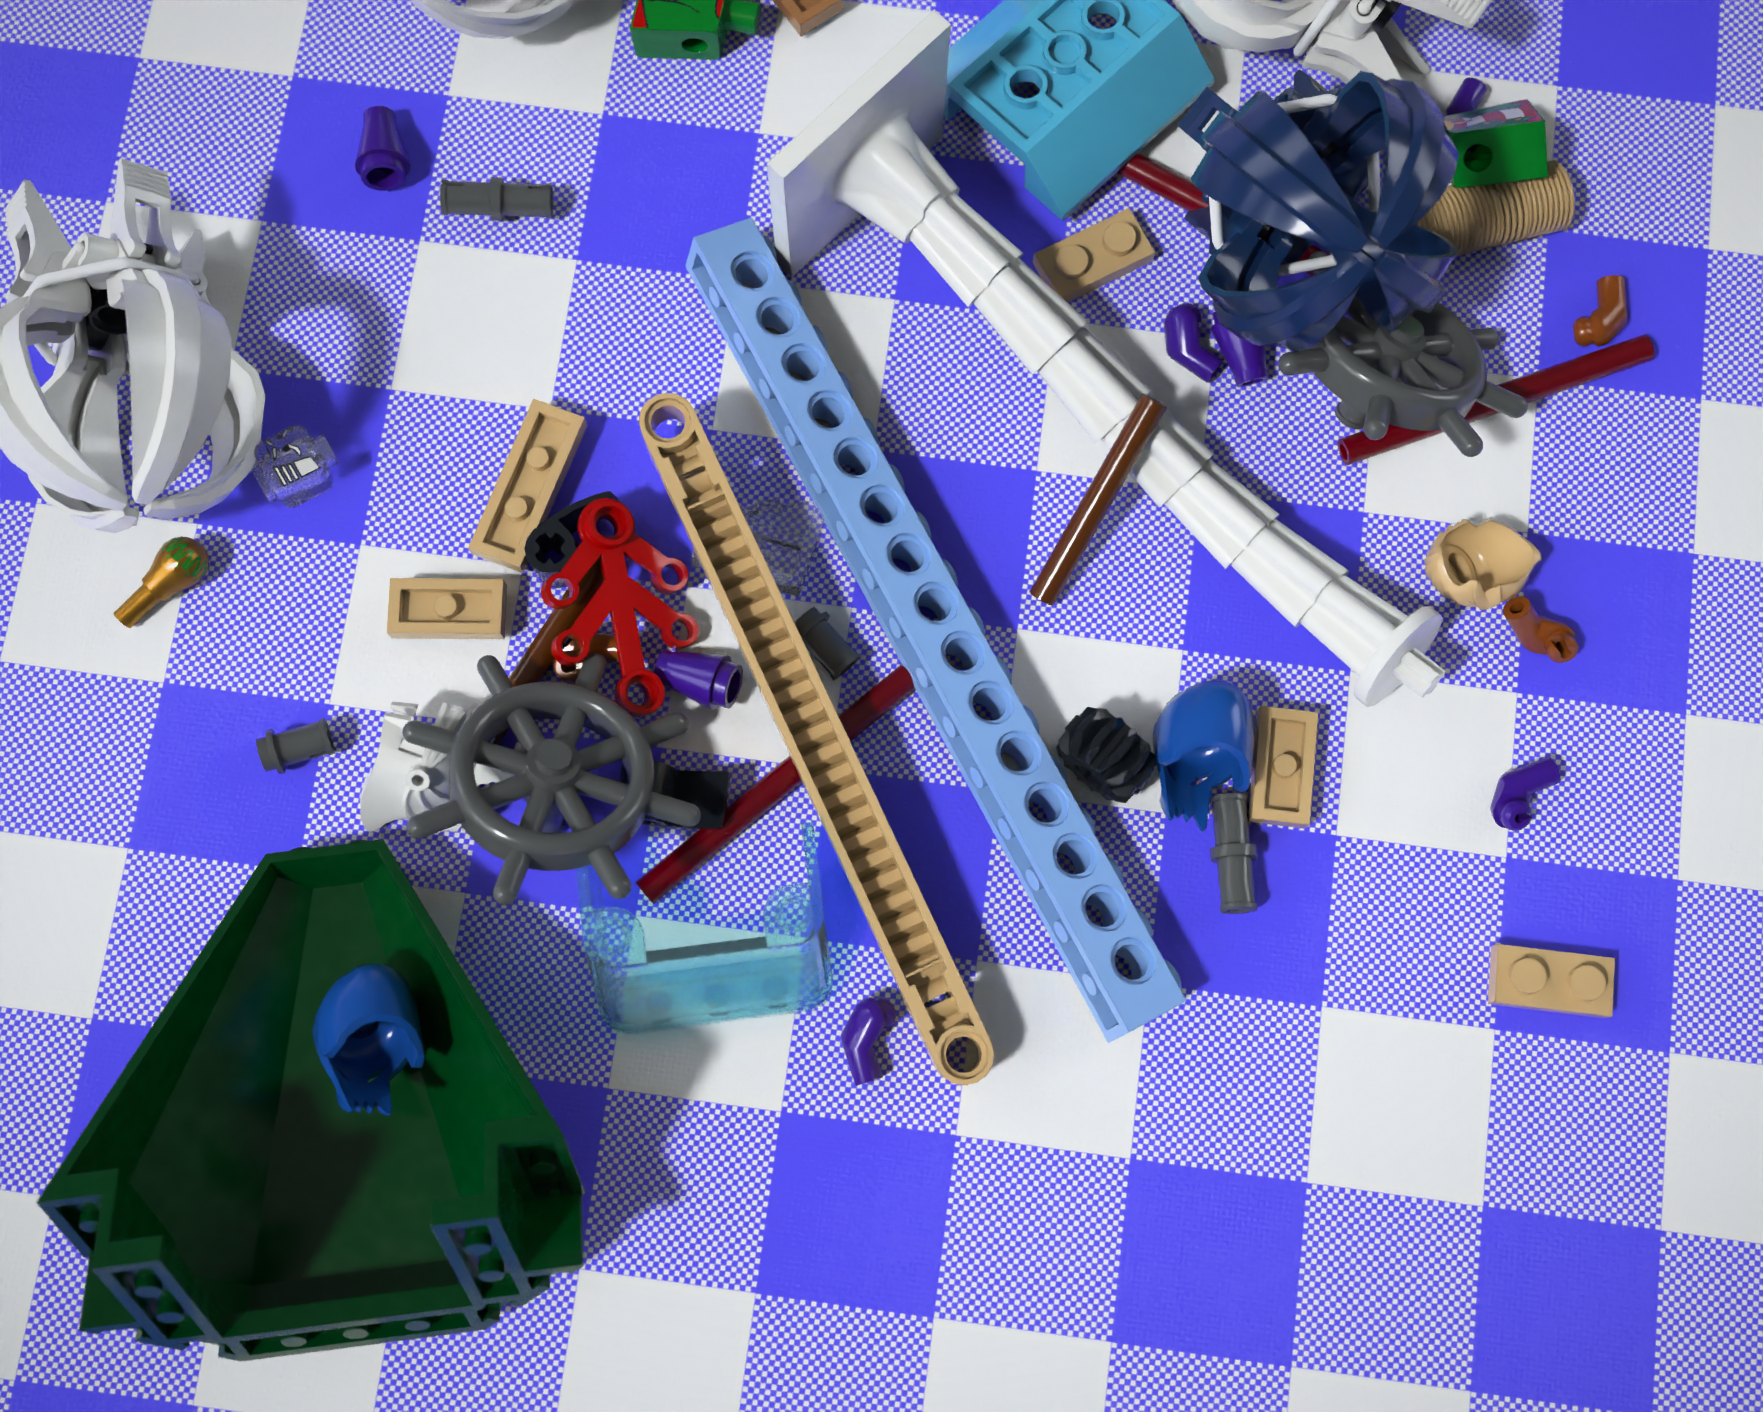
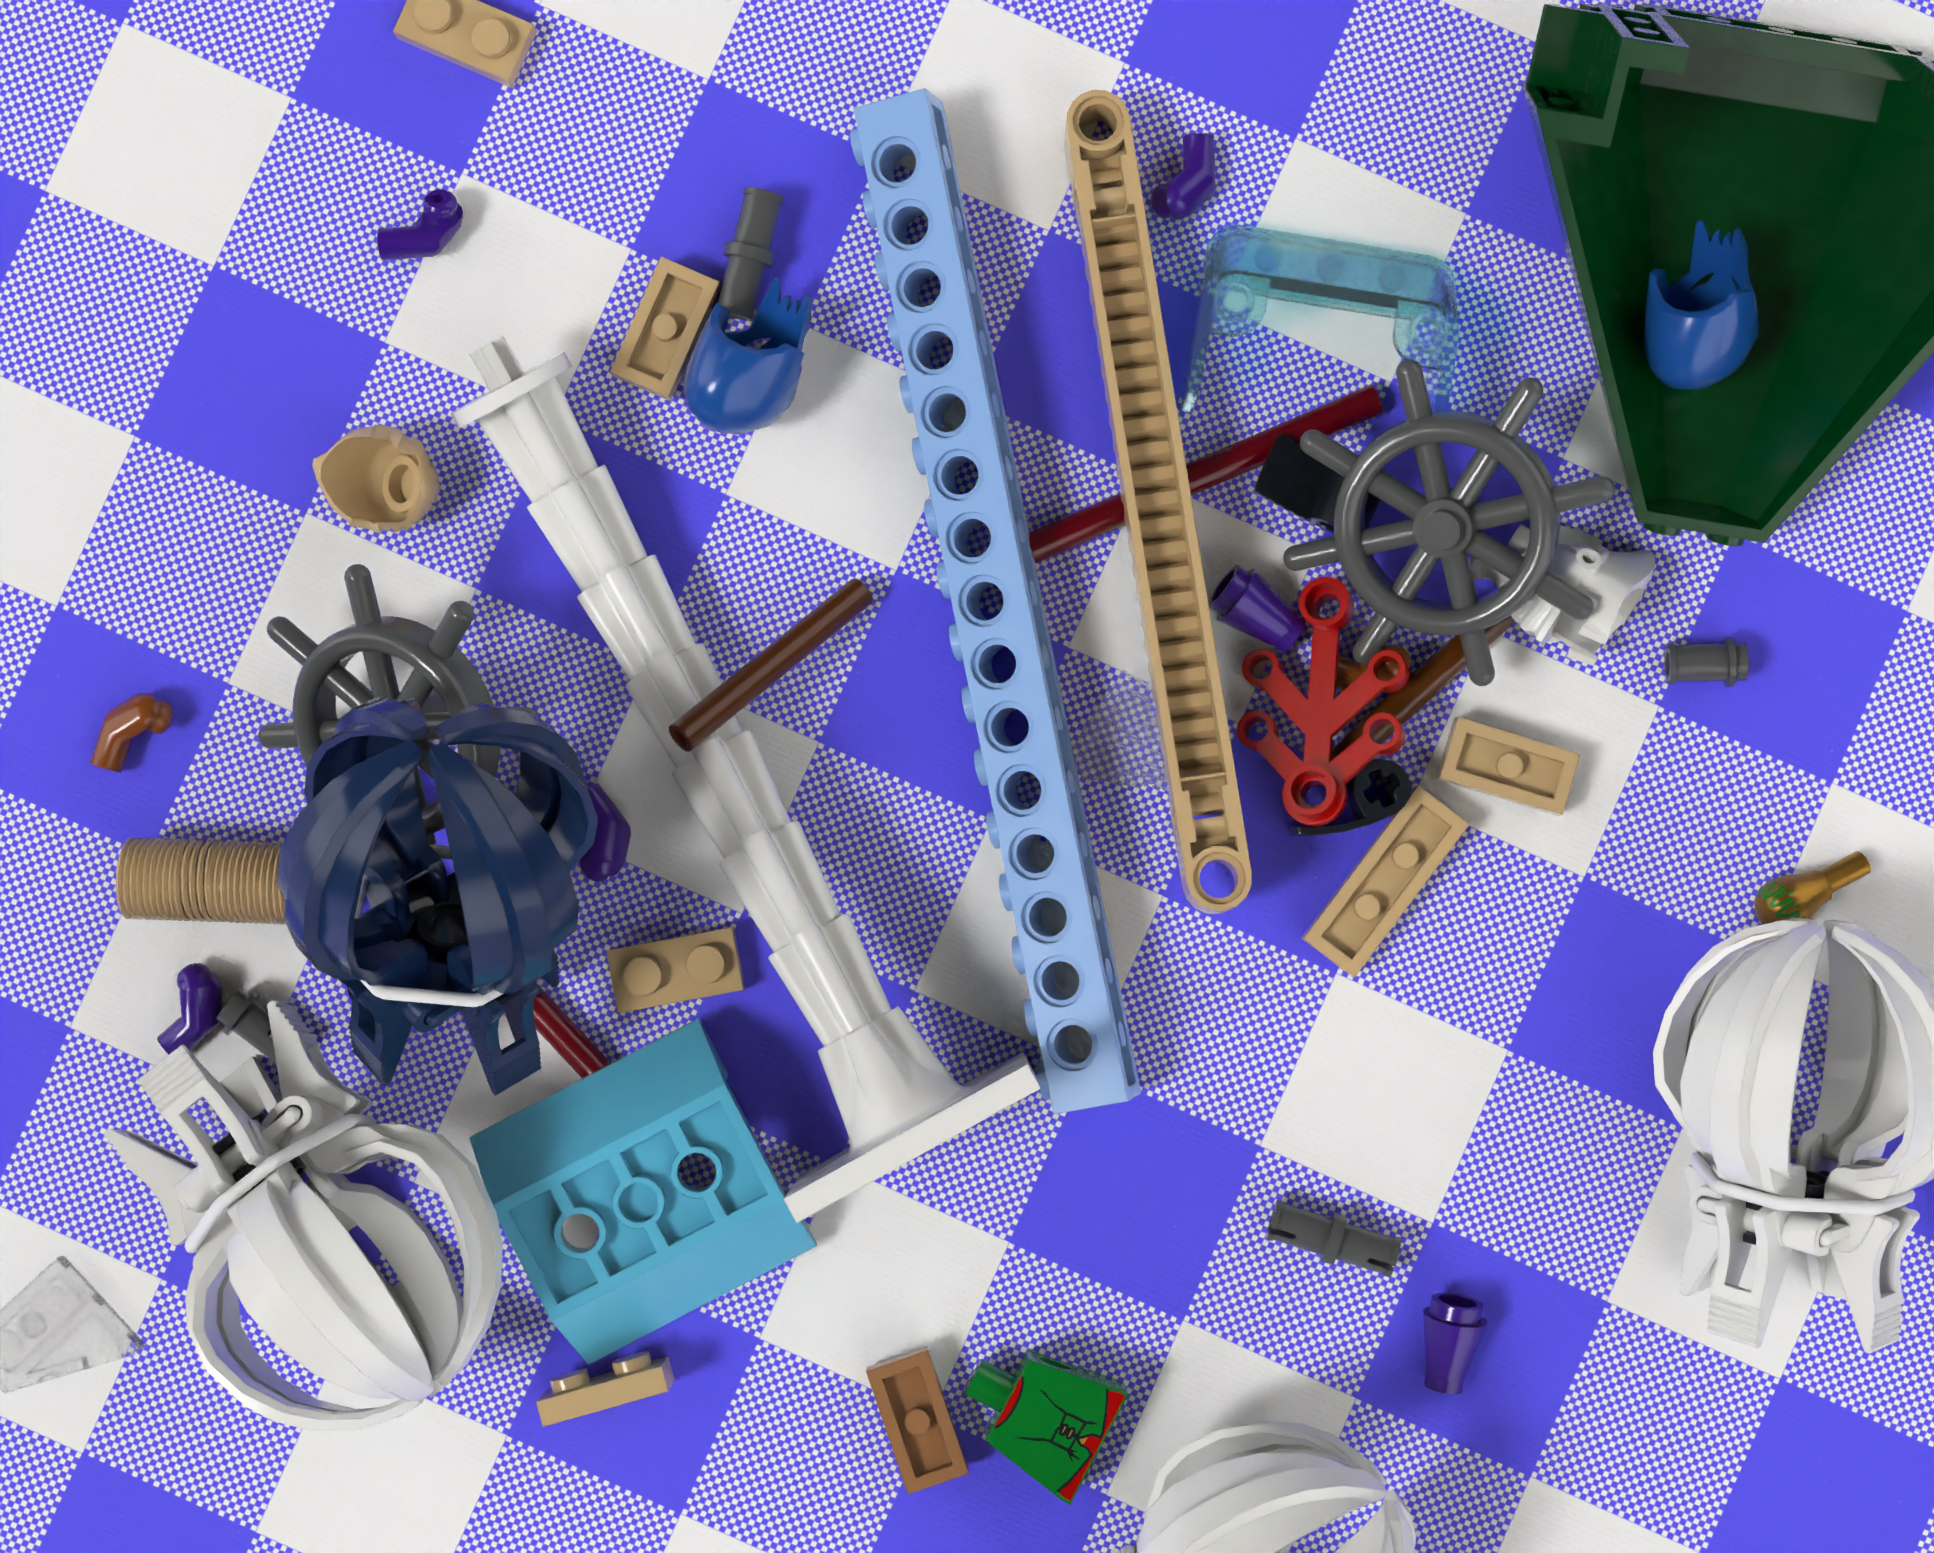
camera: 165 degrees left, 10 degrees up
clear head [251,425,339,508] -> none
dark grey pin [794,607,861,681] -> none
black gear [1056,707,1158,803] -> none
dark red piece [1338,335,1654,465] -> none
green torso [1444,99,1548,188] -> none
dark orange arm [1503,596,1579,663] -> none

